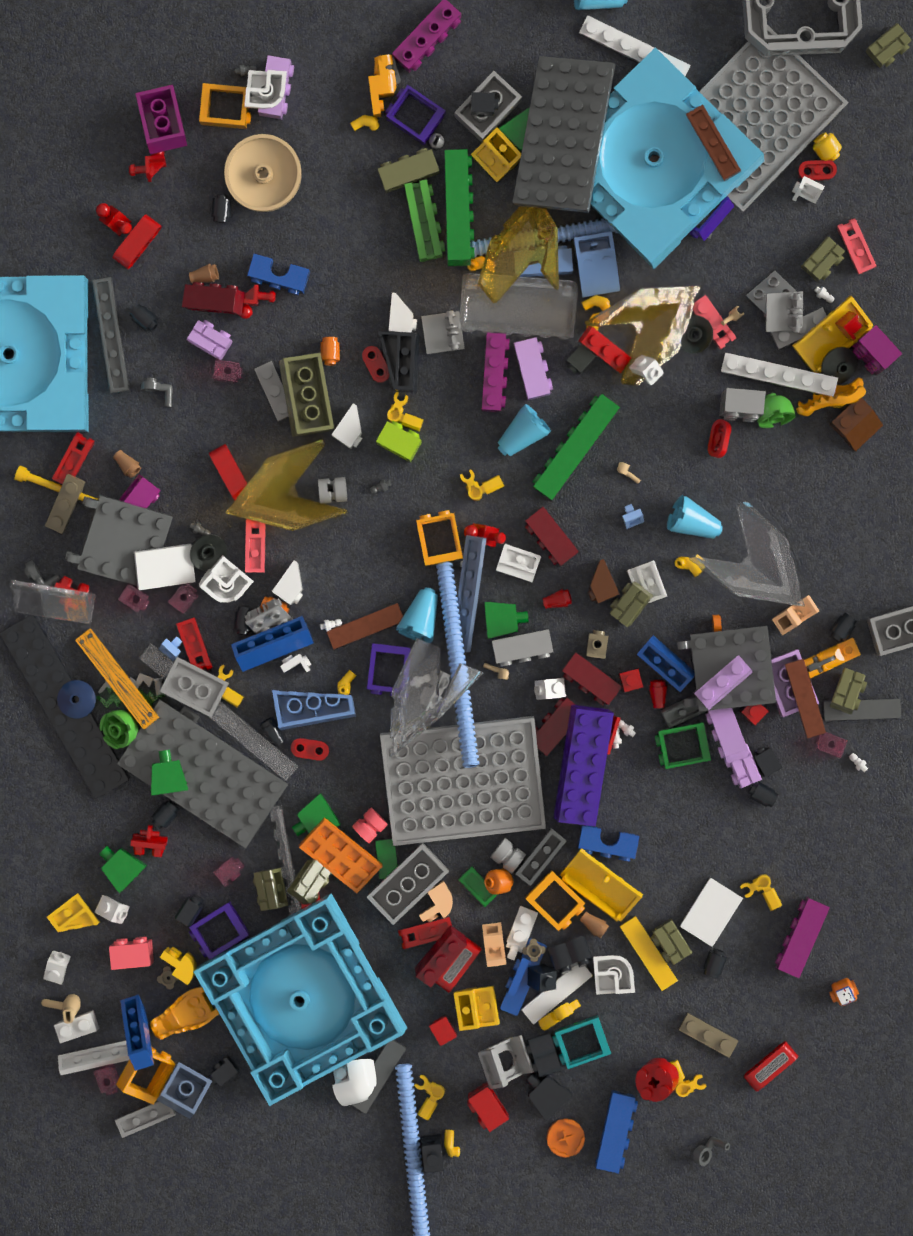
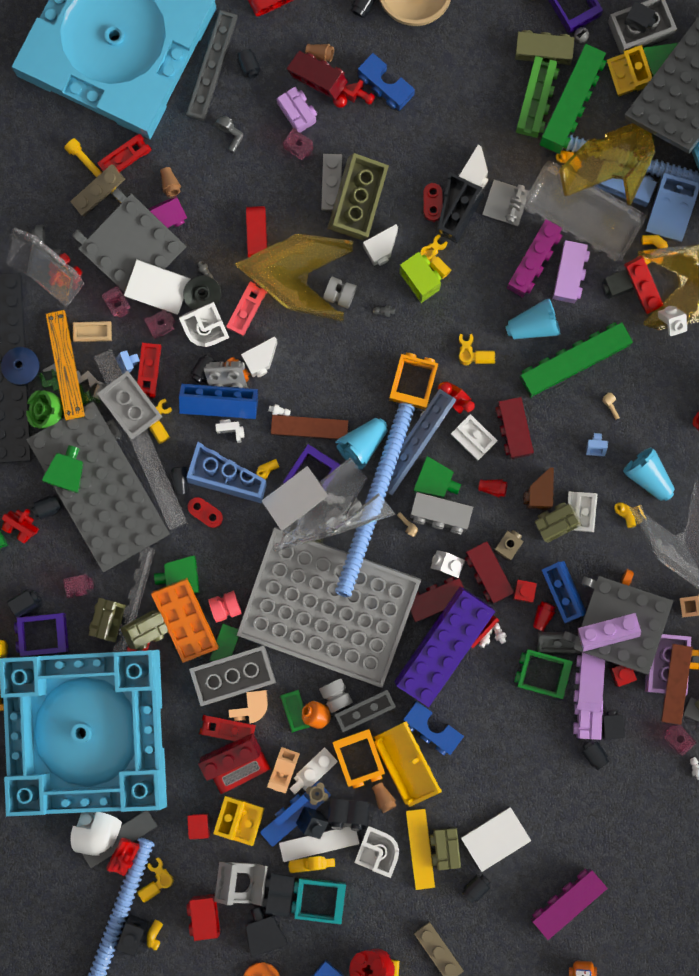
camera: 25 degrees right, 5 degrees down
orange brick [320,337,340,366] -> none
yellow bar [740,874,782,911] -> none
none -> tan tile [73,321,112,342]
none -> red hips [106,837,140,876]
none -> white sticker [262,466,328,531]

